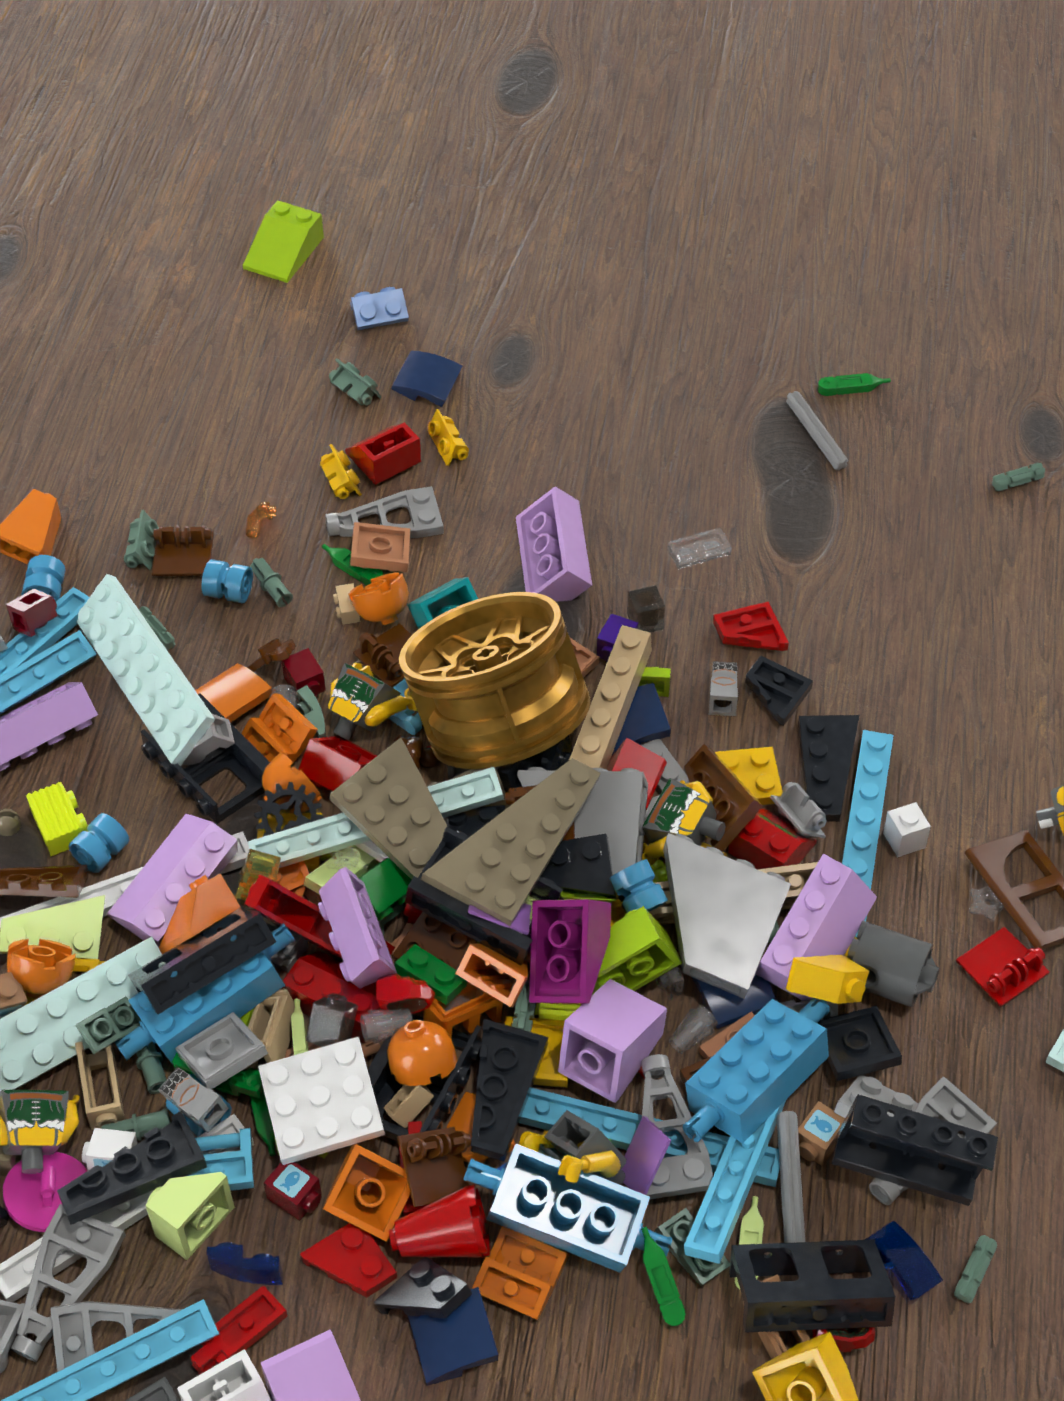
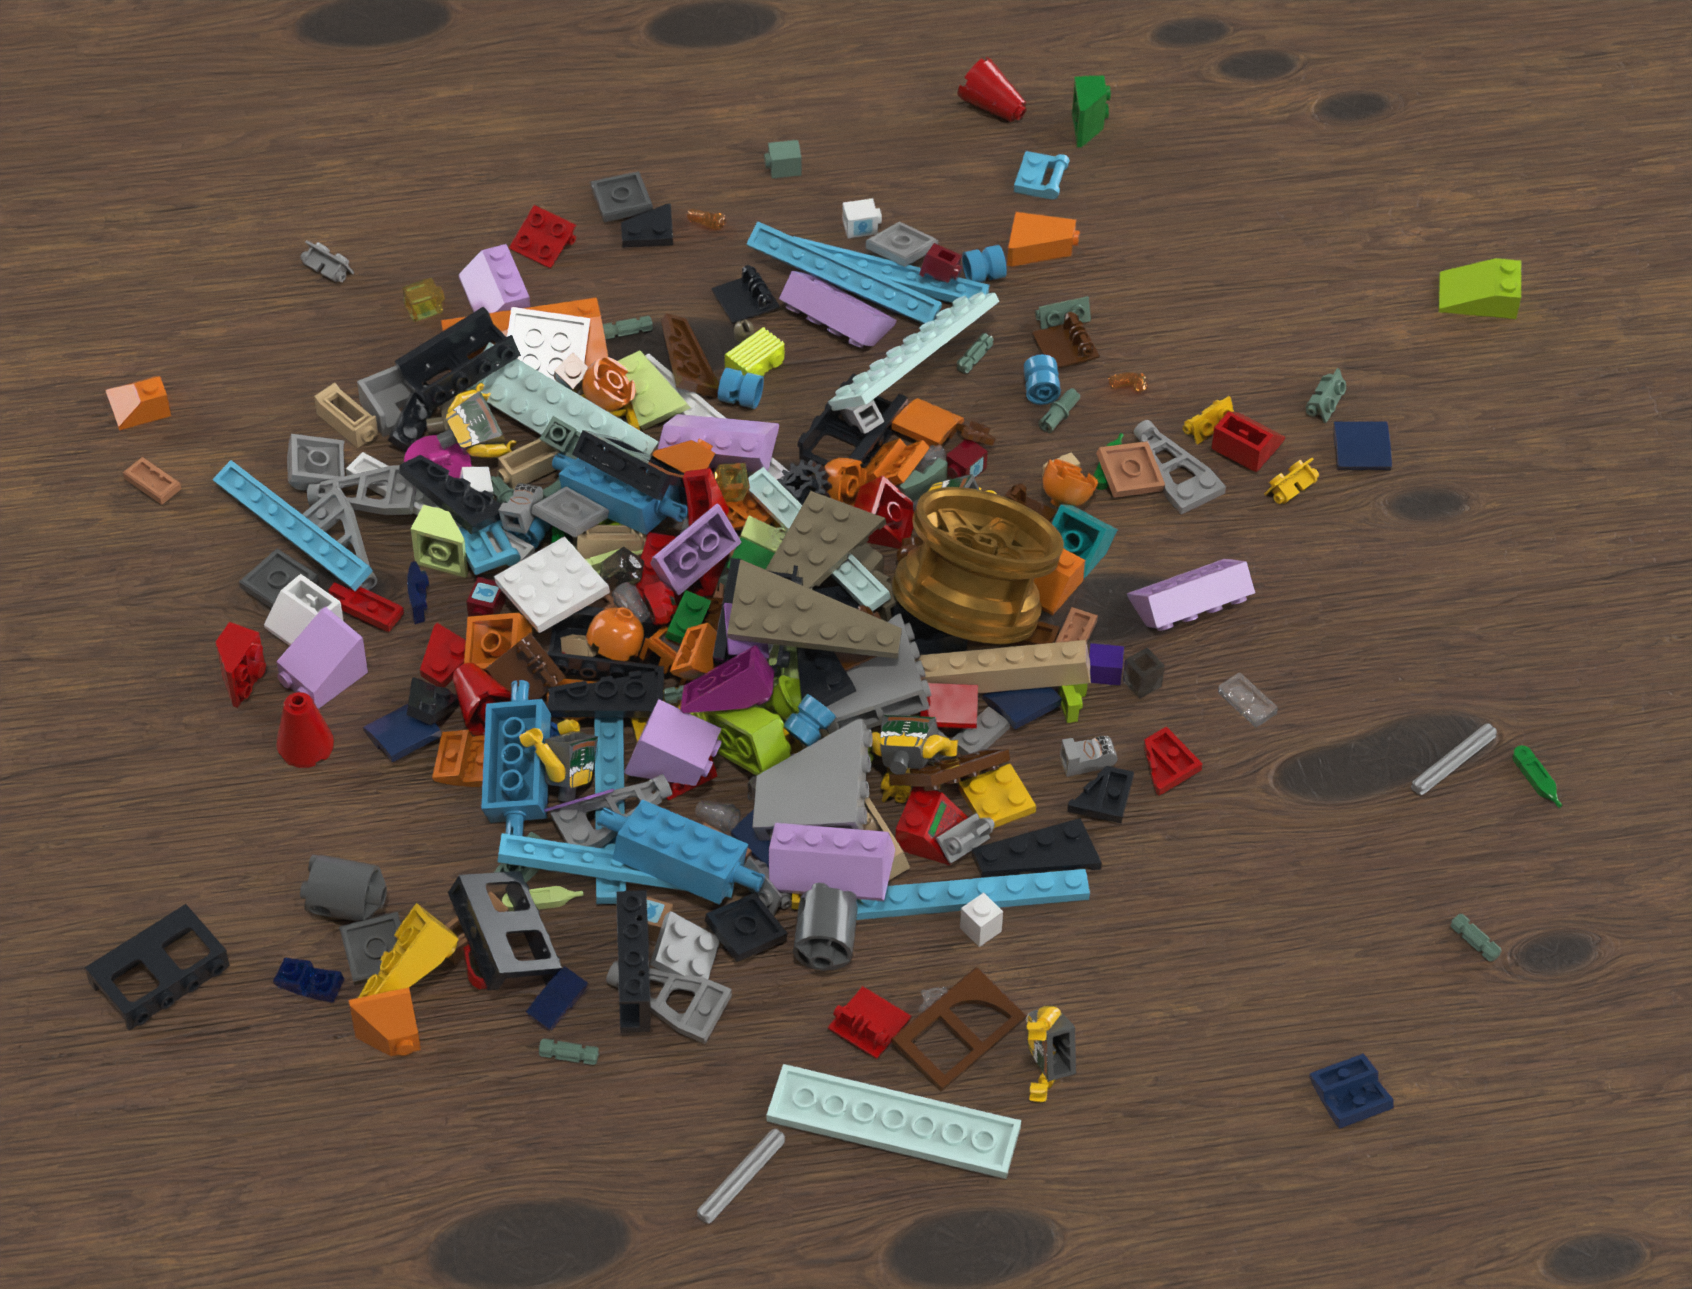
camera: 70 degrees right, 0 degrees up
medium blue bracket [350,287,409,330] -> none
green piece [641,1227,686,1326] -> none
light grey axle [777,1111,805,1243] -> none
yellow slope [786,955,869,1004] -> none

